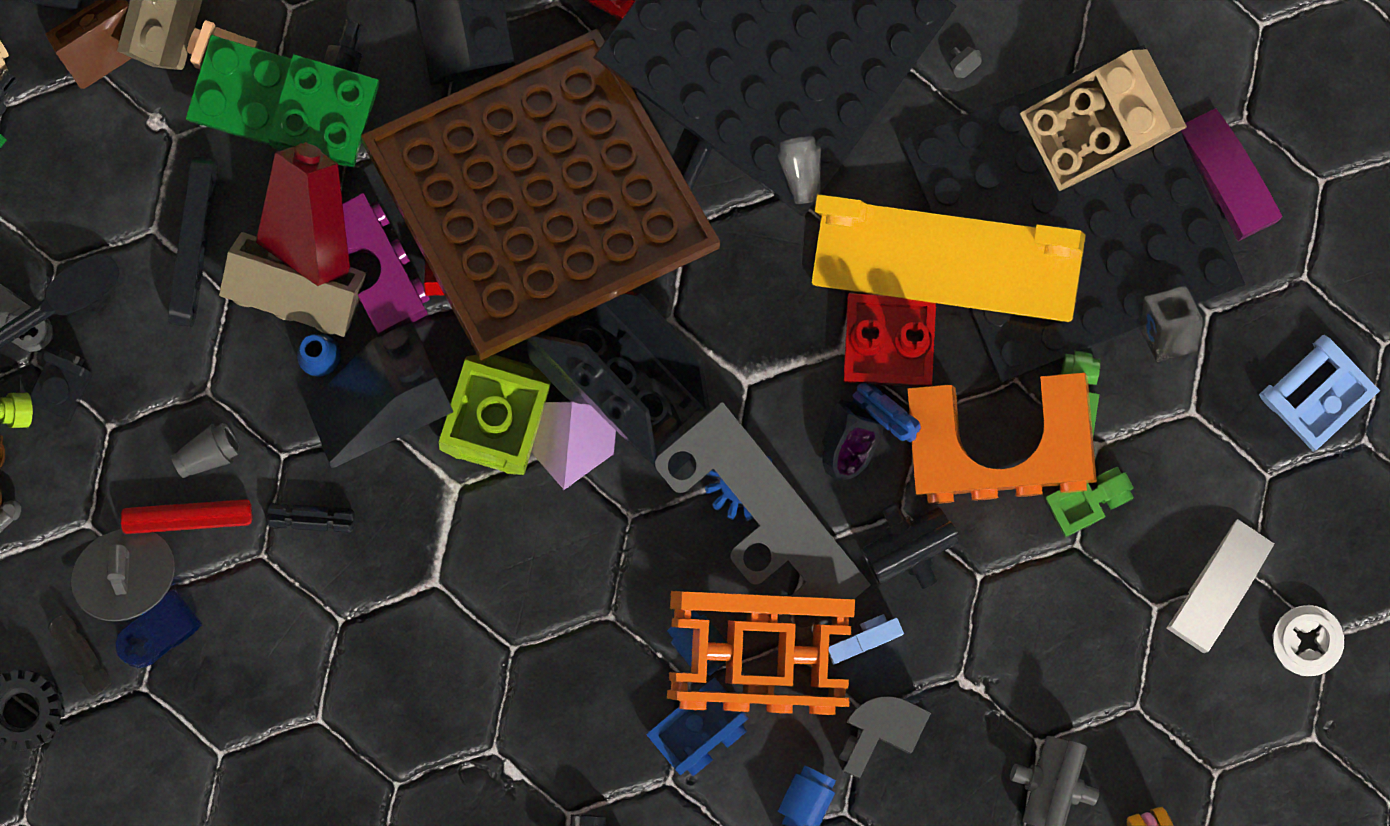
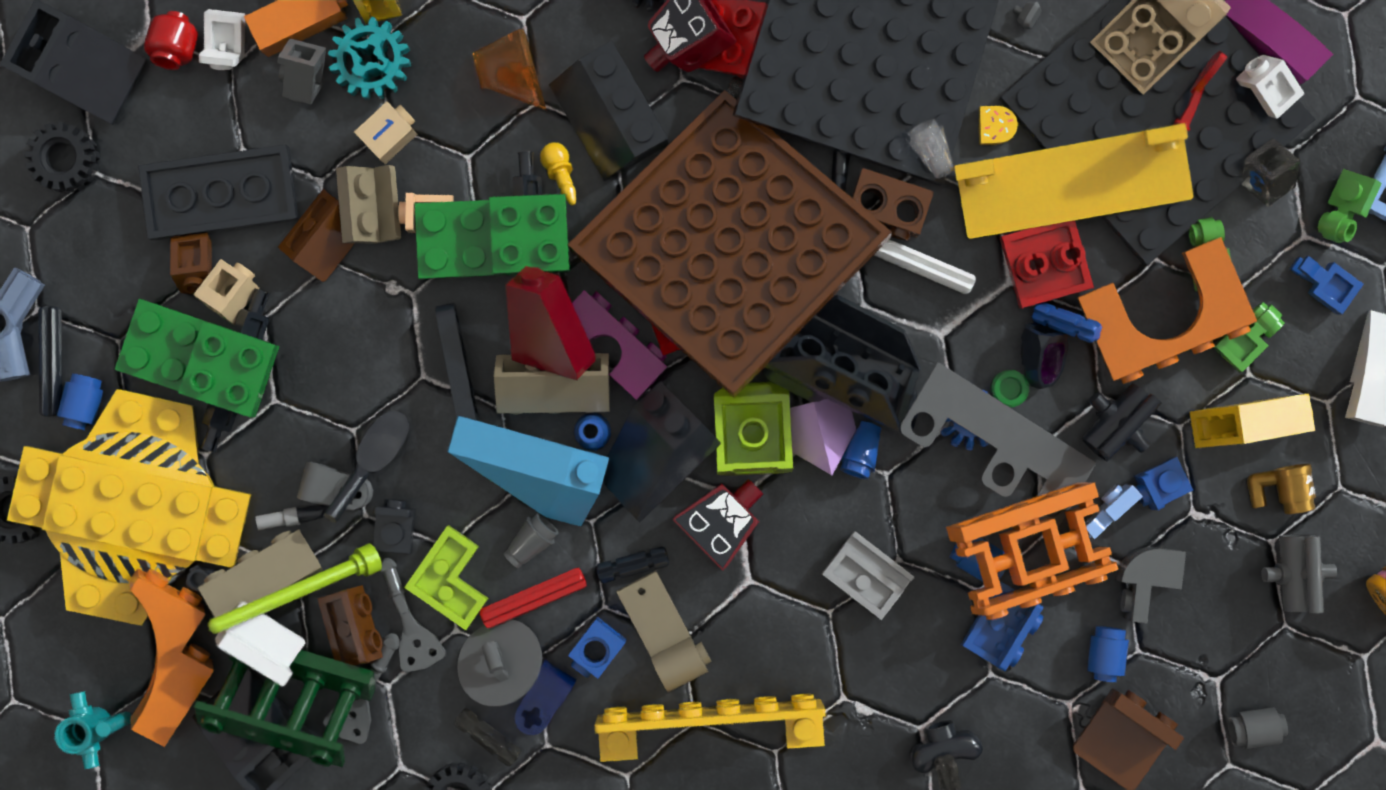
camera: 25 degrees left, 5 degrees up
none -> dark grey piece [380,558,446,672]
none -> lime plate [404,525,489,630]
none -> dark azure wedge [447,415,609,526]
none -> yellow bar [540,142,576,206]
none -> blue brick [568,616,627,679]
none -> yellow bracket [595,694,826,762]
none -> dark tan door [616,570,712,693]
none -> torso [672,479,764,571]
none -> light grey plate [821,531,914,620]
none -> blue cone [840,421,882,479]
none -> reddish brown brick [851,168,934,241]
none -> white axle [874,239,976,294]
none -> yellow tile [978,106,1018,145]
none -> green tile [990,370,1029,407]
none -> blue bracket [1134,457,1193,511]
none -> red piece [1173,51,1227,132]
none -> yellow slope [1190,394,1315,448]
none -> white bracket [1236,55,1305,119]
none -> pearl gold piece [1247,464,1316,514]
none -> blue plate [1289,256,1364,315]
none -> bright green plate [1318,169,1382,243]

